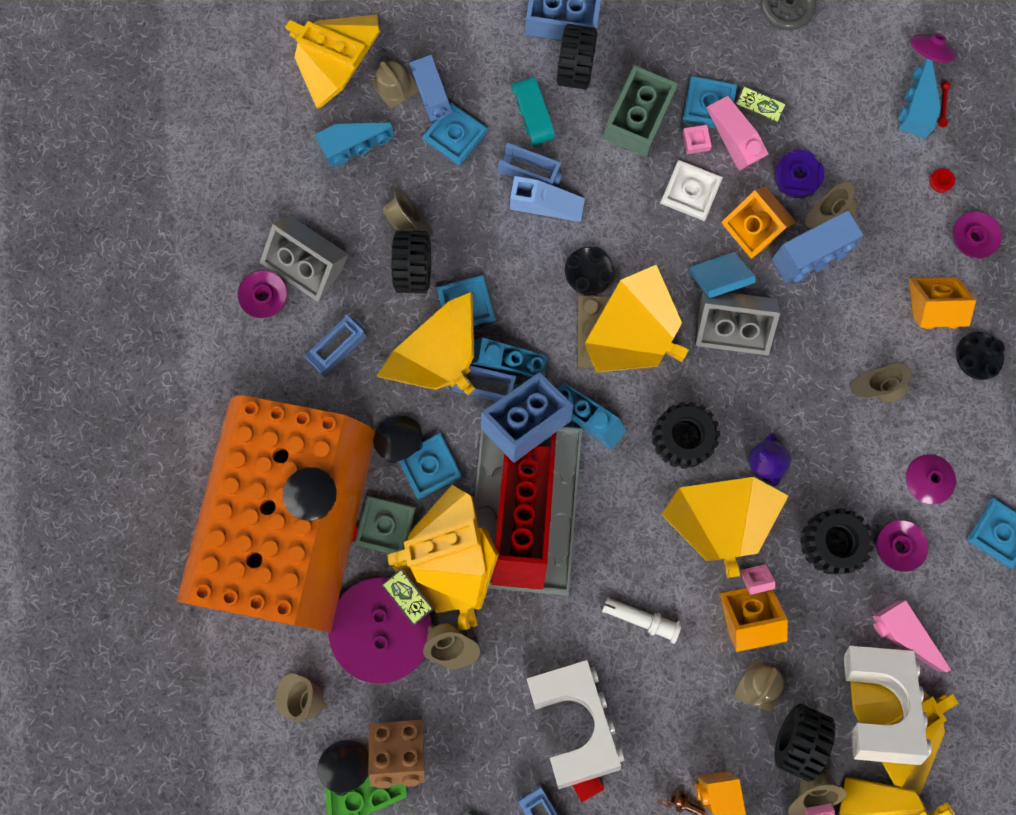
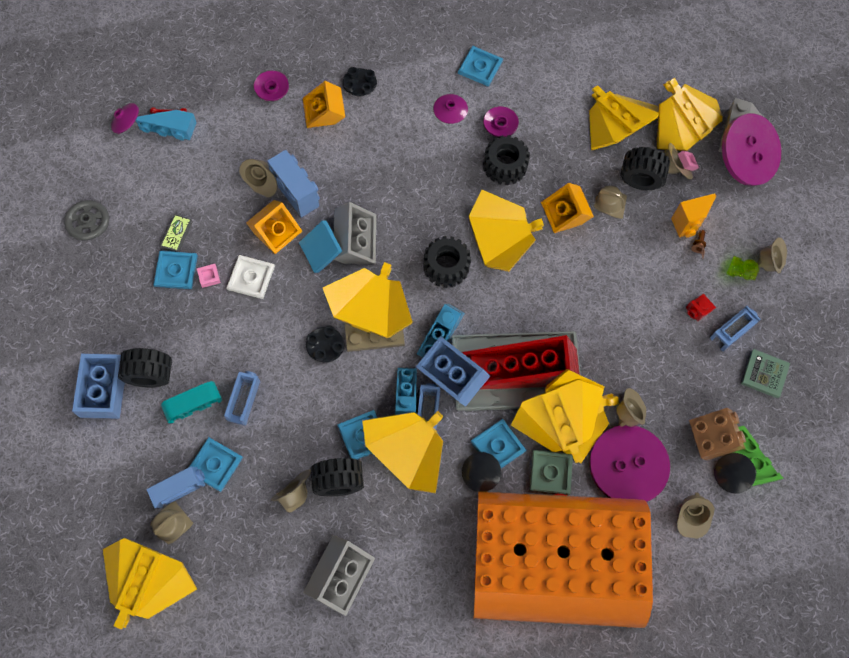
camera: 100 degrees left, 10 degrees down
magenta dish [238,270,287,319] -> none
black dish [283,467,337,521] -> none
medium blue window [303,314,367,378] -> none
dark azure slope [314,123,394,167] -> none
tile [382,568,434,626] -> none
light blue slope [510,176,585,222] -> none
white arch [527,660,624,789] -> none
white pin [602,597,682,644] -> none
sand green brick [603,65,678,157] -> none
bright pink slope [706,96,769,171] -> none
bright pink plate [741,564,775,595] -> none
dark purple hat [748,433,791,487] -> none
dark purple plate [774,150,825,198] -> none
white arch [844,646,931,765] -> none
dark tan piece [850,363,912,403] -> none
bright pink slope [872,600,951,672] -> none
red tile [929,168,955,193] -> none

